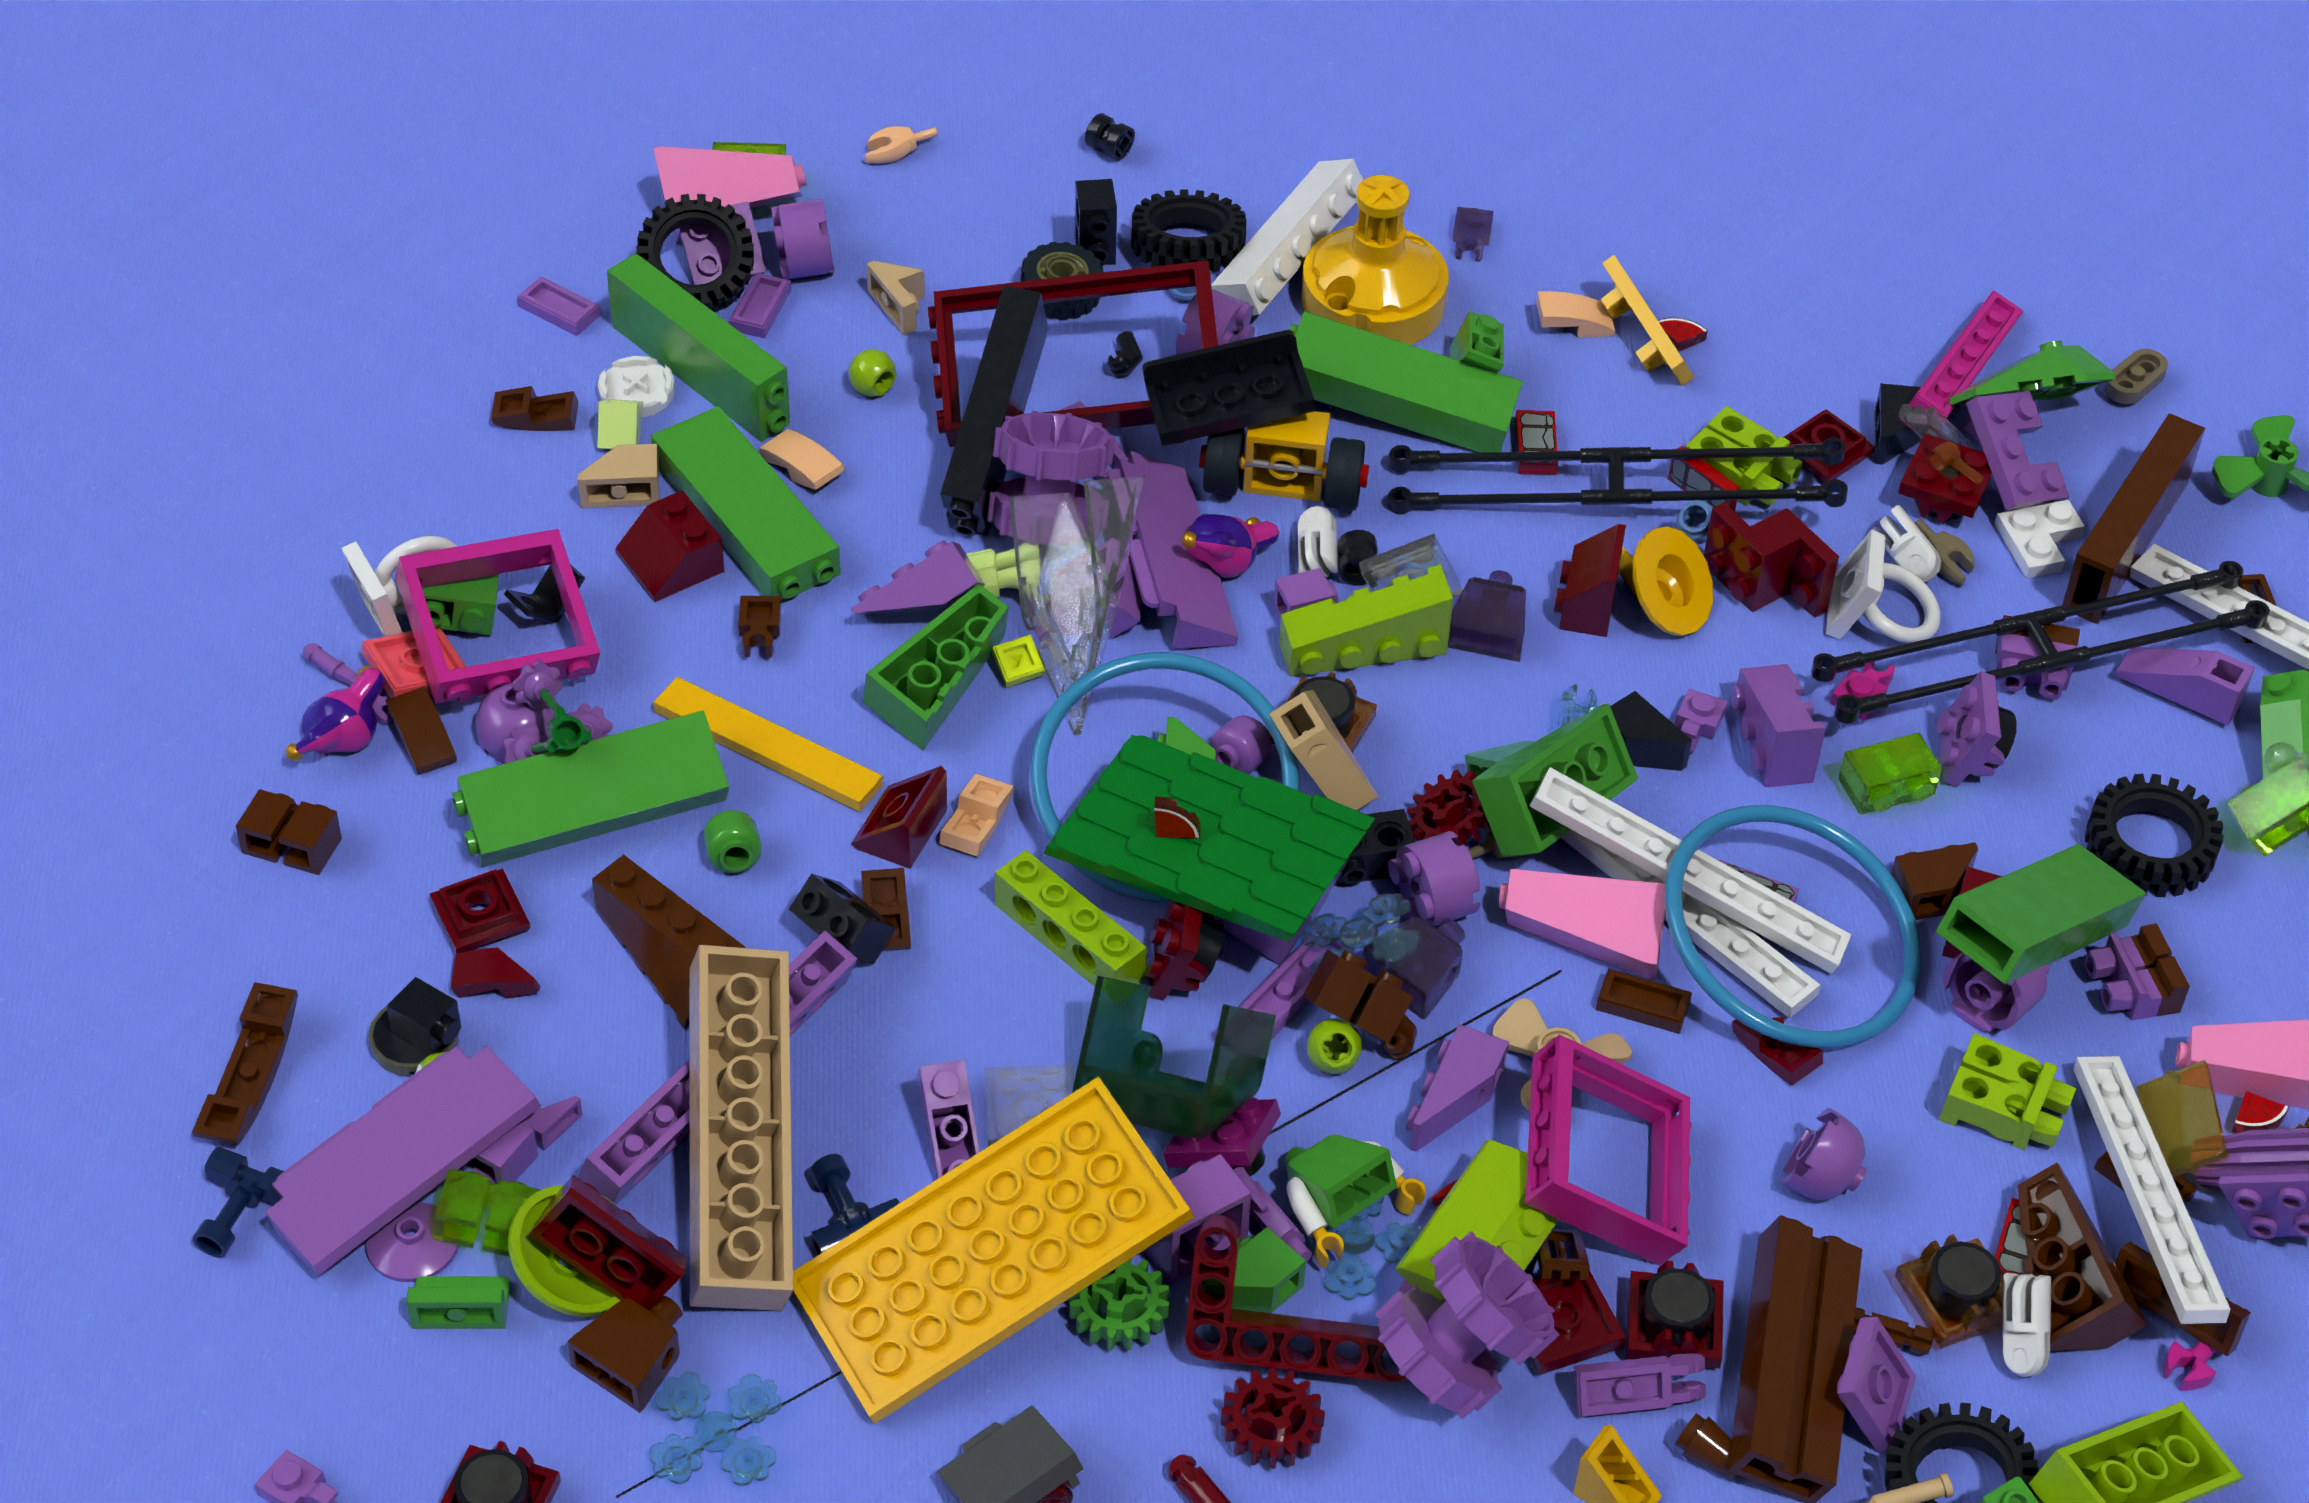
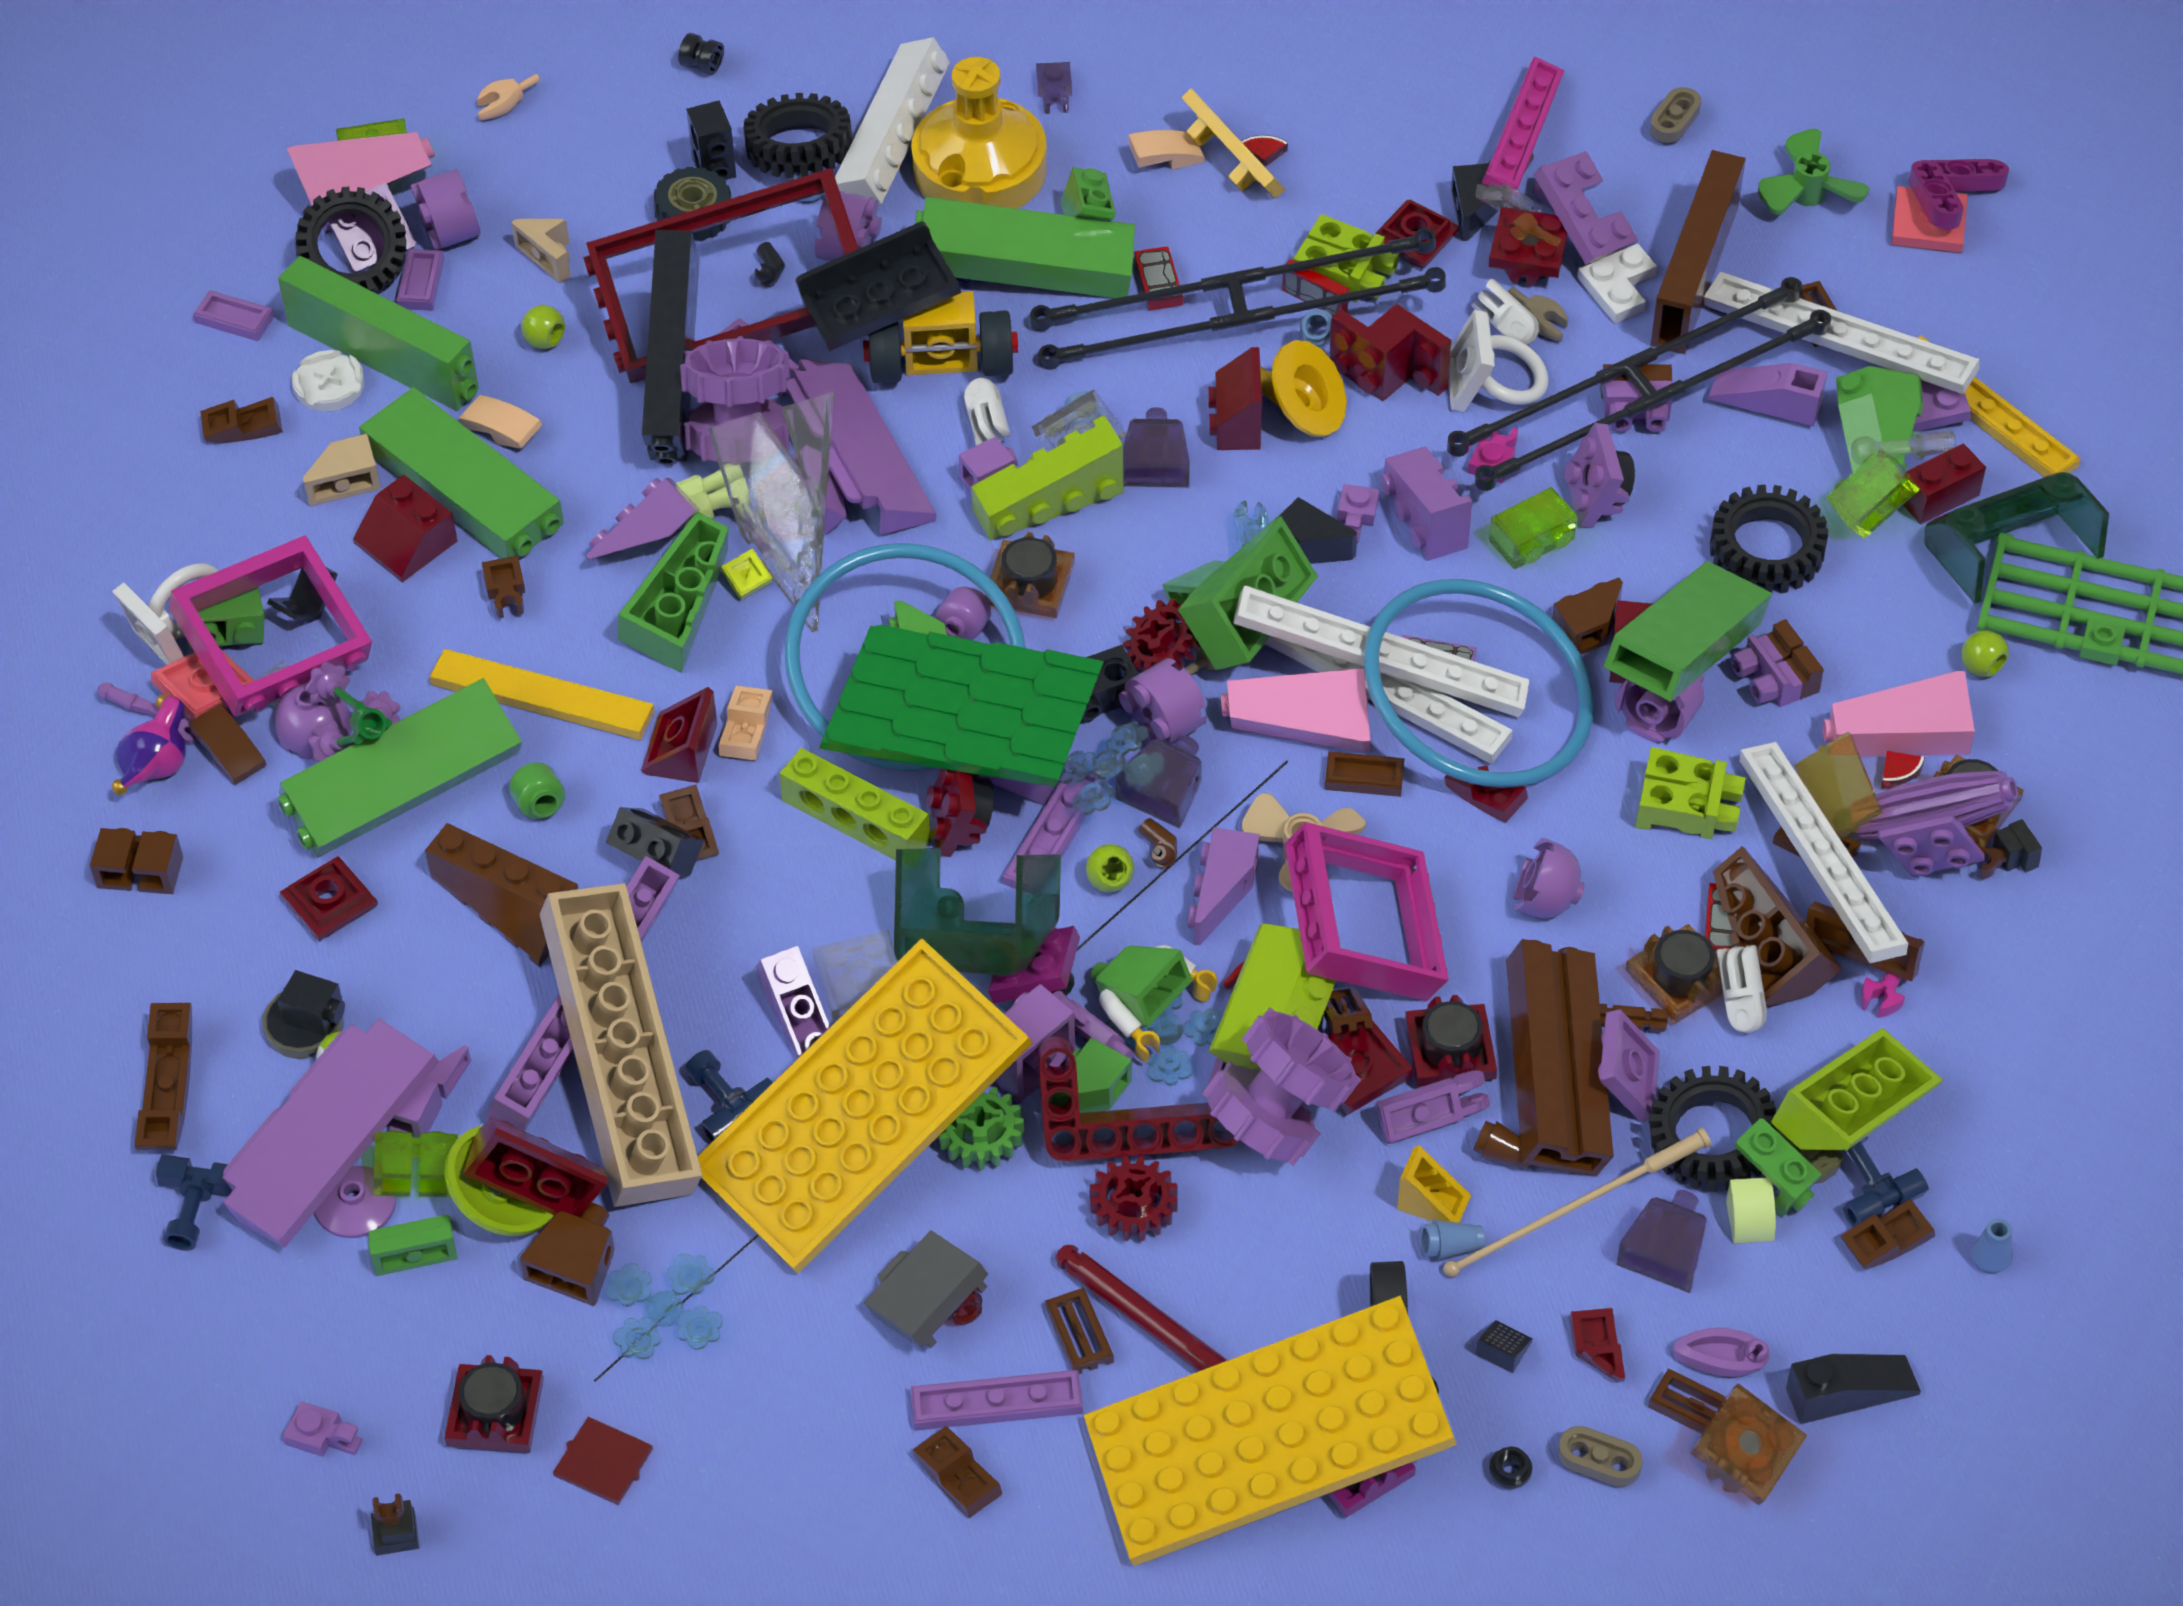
camera: 10 degrees left, 5 degrees up
dark red slope [451,947,540,999] -> none
yellowish green brick [597,399,643,449] -> none
tile [1154,796,1201,838] -> none
piece [1181,514,1280,578] -> none
tan slope [1269,690,1379,811] -> none
reddish brown piece [1302,949,1414,1043] -> none
black wheel [1338,530,1379,586] -> none
bright green wedge [1949,340,2115,405] -> none

